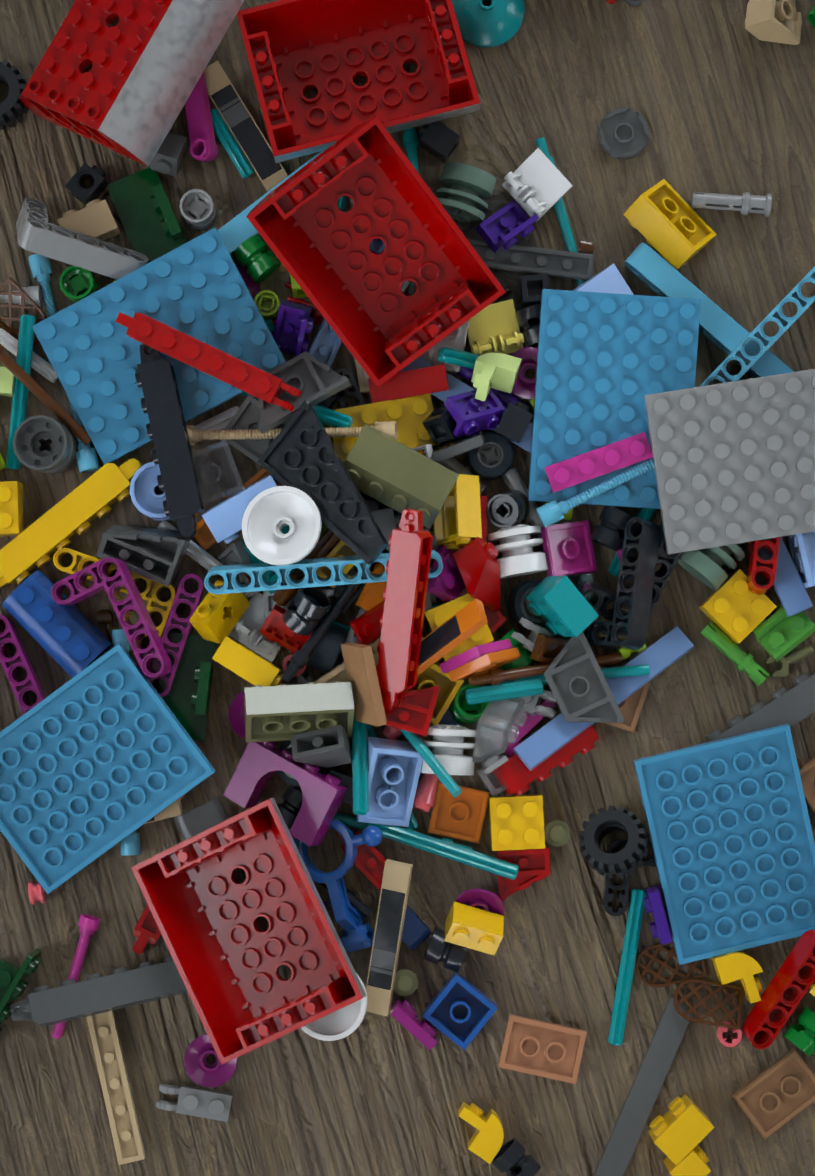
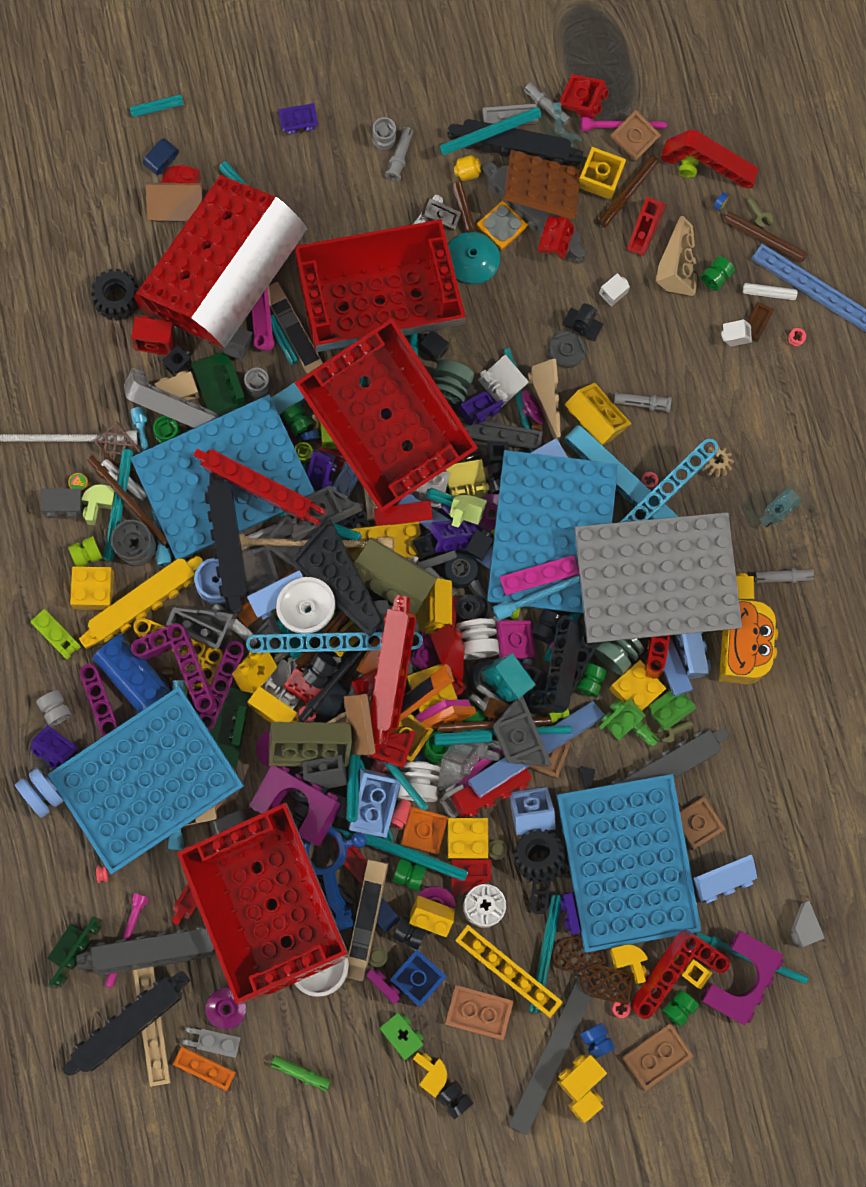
camera: 10 degrees left, 10 degrees down
none -> black hinge [63,971,190,1076]
none -> red slope [131,316,174,356]
none -> orange tile [172,1046,236,1091]
none -> bright green pin [271,1055,331,1092]
none -> blue tile [301,430,320,443]
none -> bright green brick [379,1013,424,1060]
none -> green wheel [392,858,427,891]
none -> yellow brick [455,925,563,1019]
none -> white wheel [463,884,506,928]
none -> light blue slope [509,787,556,835]
none -> magenta dish [521,390,544,424]
none -> tan wedge [527,359,561,441]
none -> black tile [562,303,604,342]
none -> green wheel [575,663,607,697]
none -> black slope [579,766,595,789]
none -> blue wheel [580,1022,616,1059]
none -> white brick [599,273,630,307]
none -> bright green bracket [599,699,646,740]
none -> coral bush [641,472,659,490]

